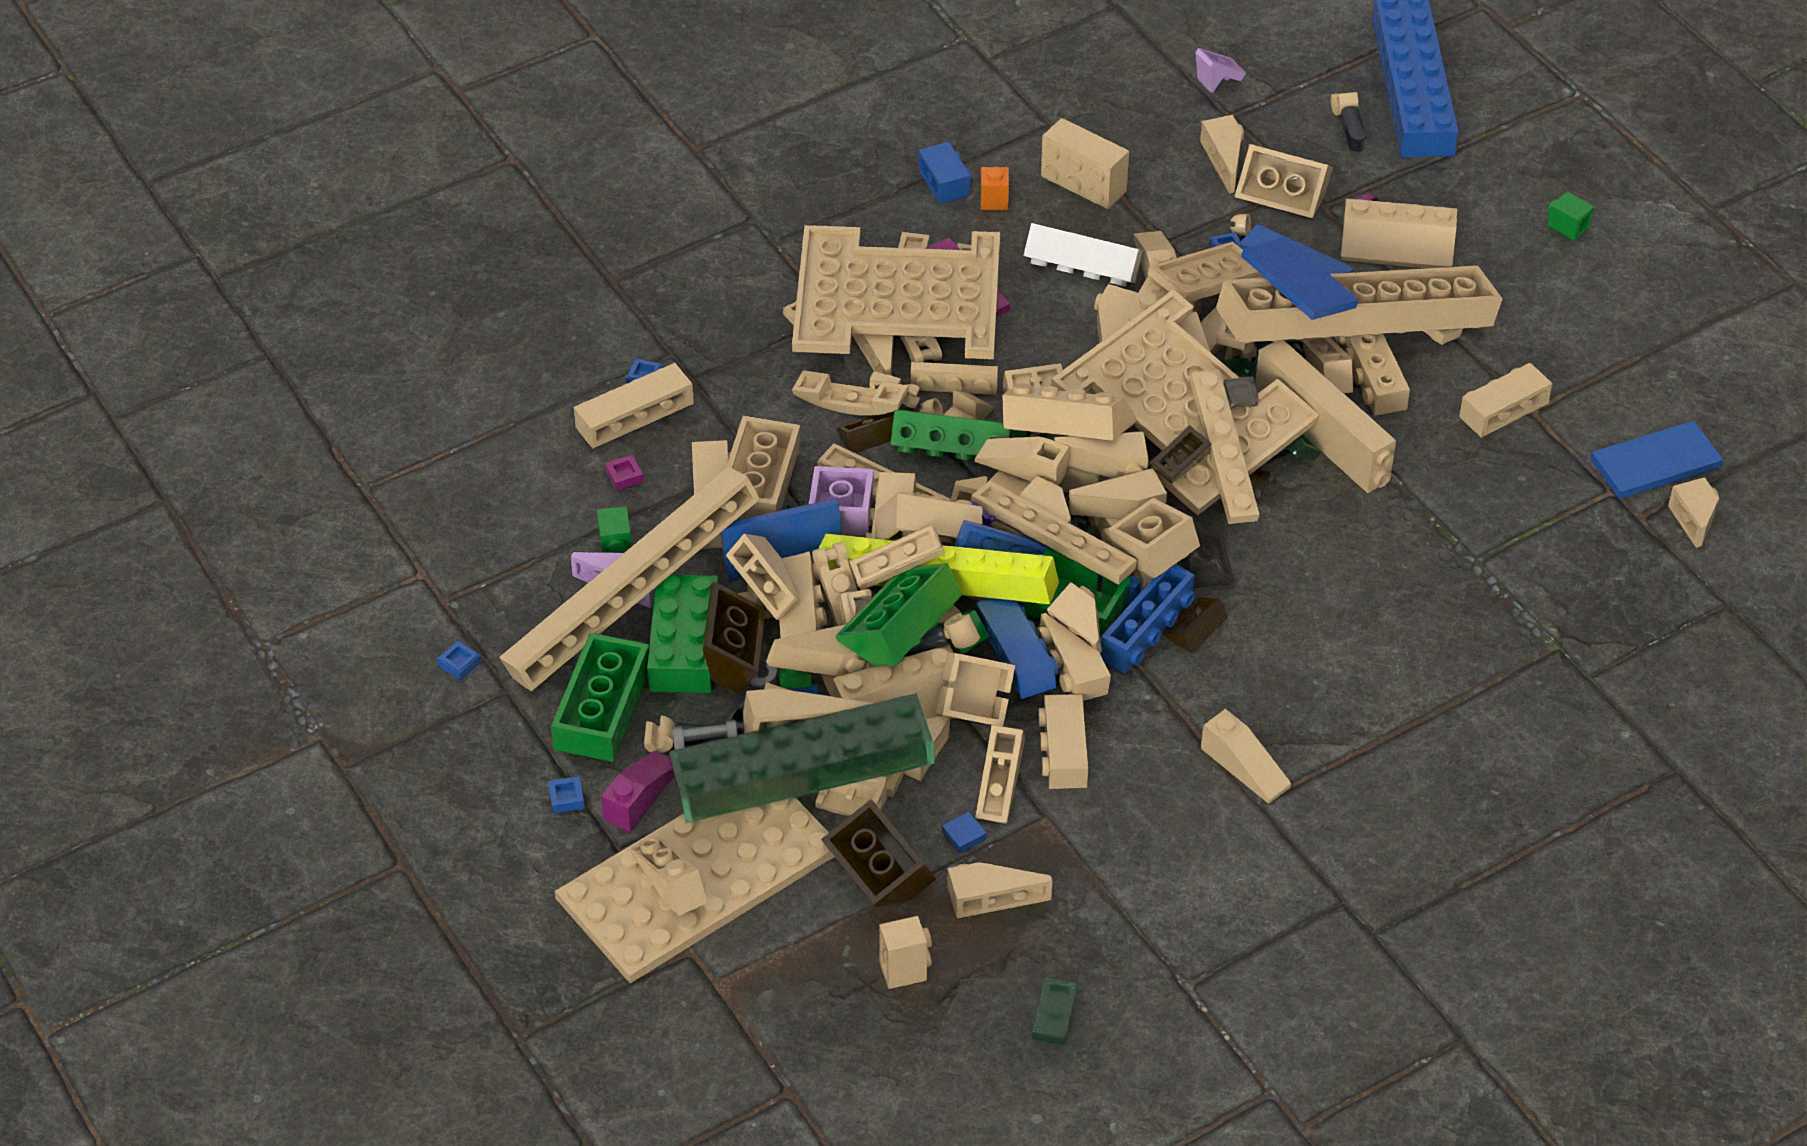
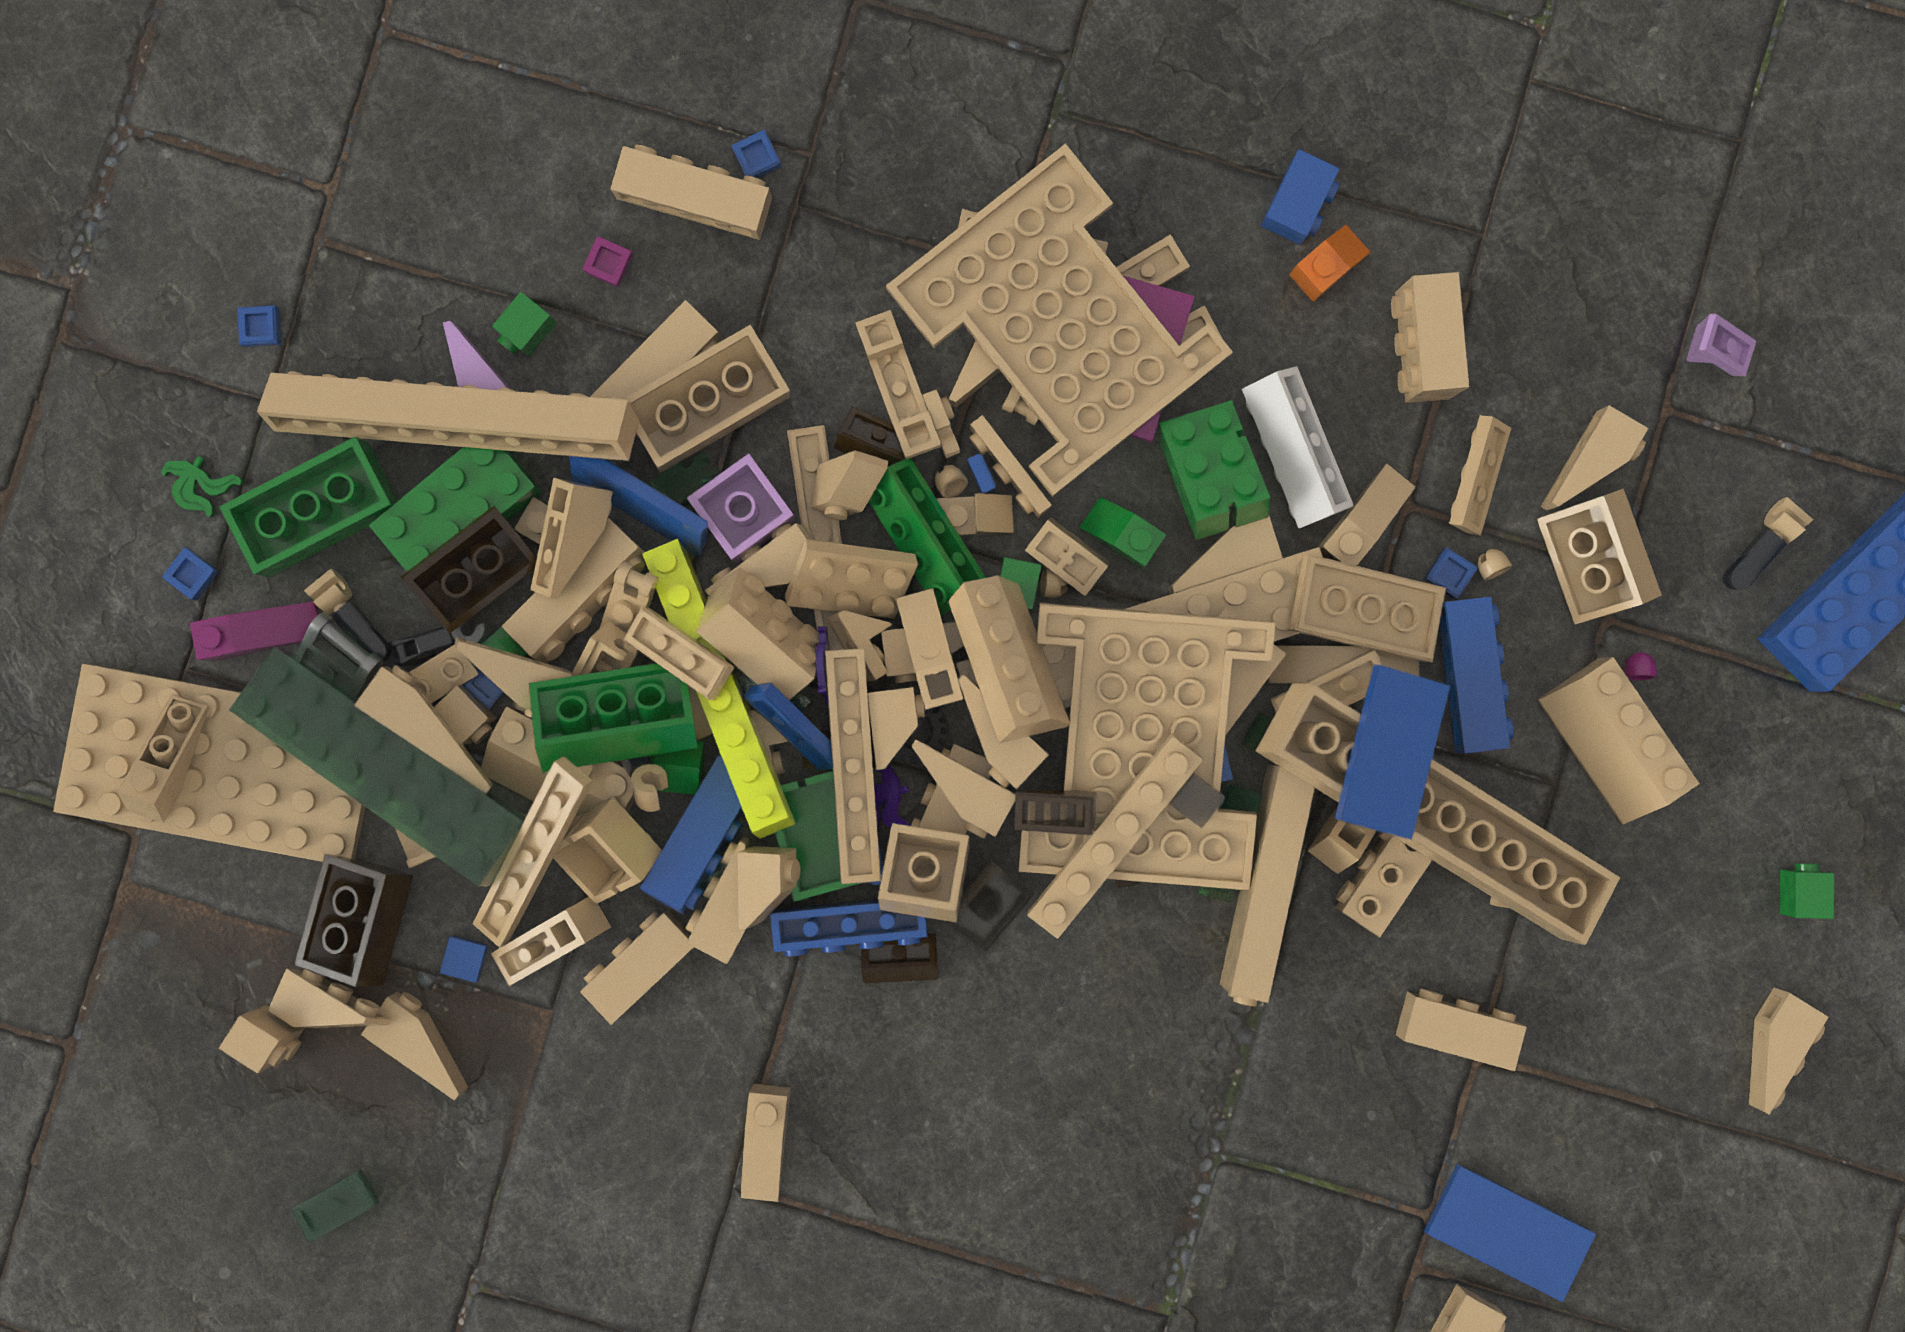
camera: 45 degrees right, 40 degrees up
none -> green piece [161,456,244,517]
none -> tan slope [268,968,392,1028]
none -> tan plate [473,757,593,948]
none -> tan plate [785,539,918,619]
none -> tan slope [811,450,888,520]
none -> blue tile [967,454,996,494]
none -> green slope [1079,497,1166,569]
none -> green piece [1159,400,1270,540]
none -> tan plate [1449,415,1511,536]
none -> tan slope [1749,988,1829,1115]

